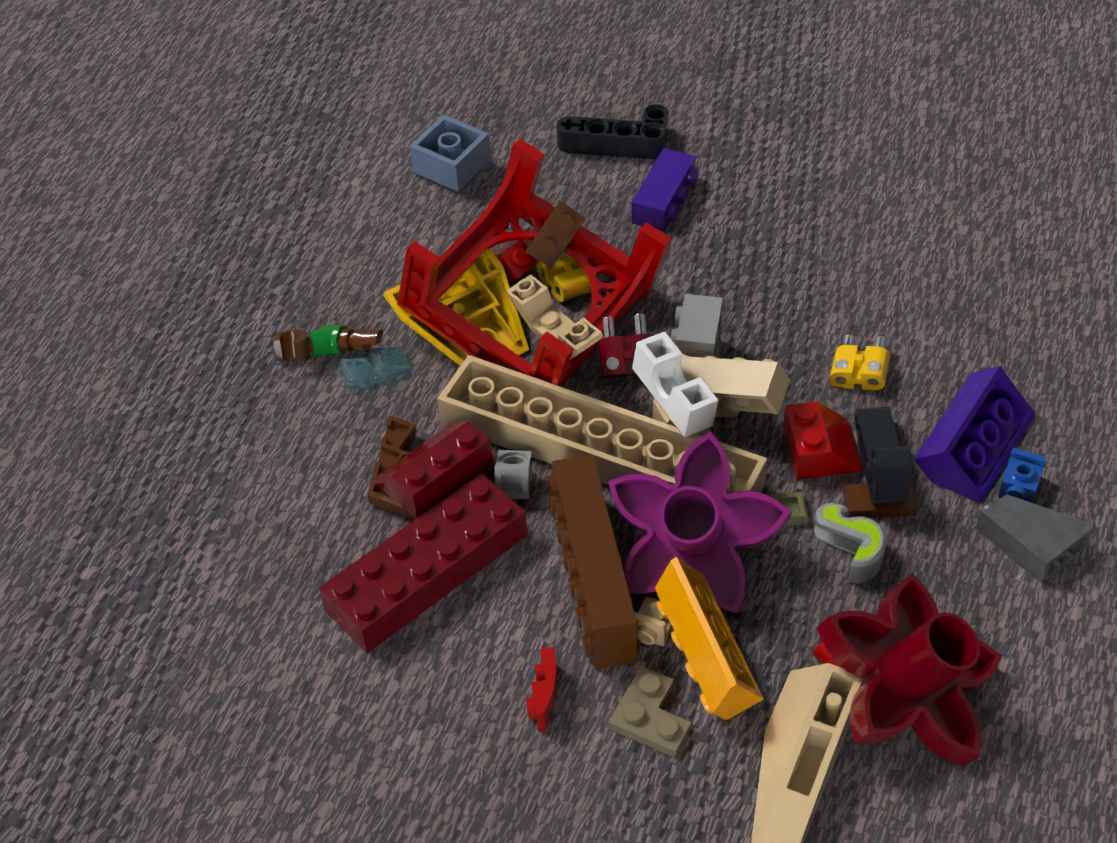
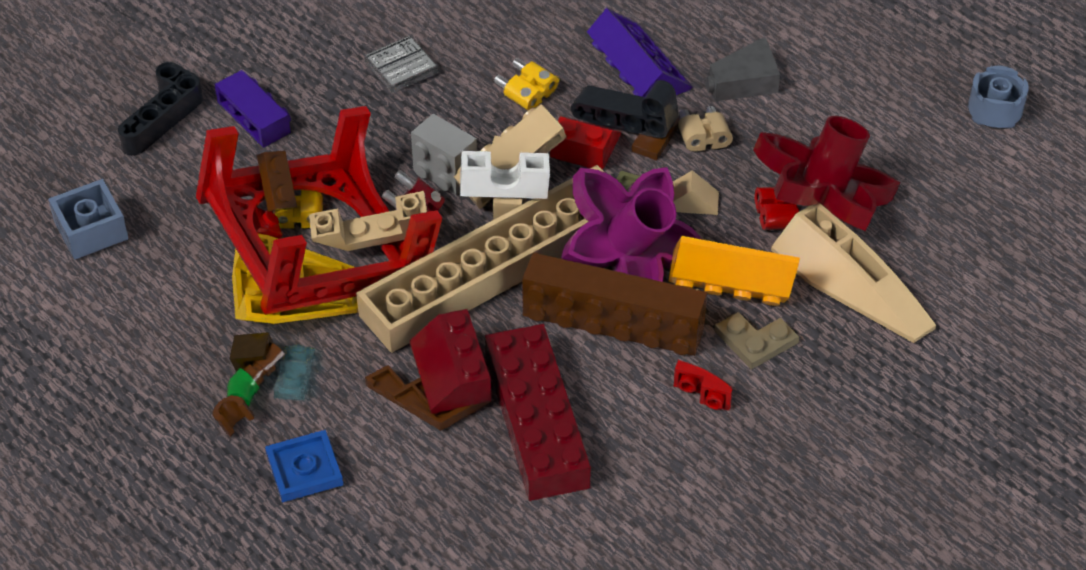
camera: 65 degrees left, 0 degrees up
light grey brick [494,450,532,499] -> none
light grey animal [814,503,887,584] -> none
blue brick [998,447,1047,503] -> none
none -> dark brown panel [229,332,274,371]
none -> blue plate [265,430,343,503]
none -> tile [364,35,438,93]
none -> tan slope [673,170,719,215]
none -> tan piece [678,106,733,151]

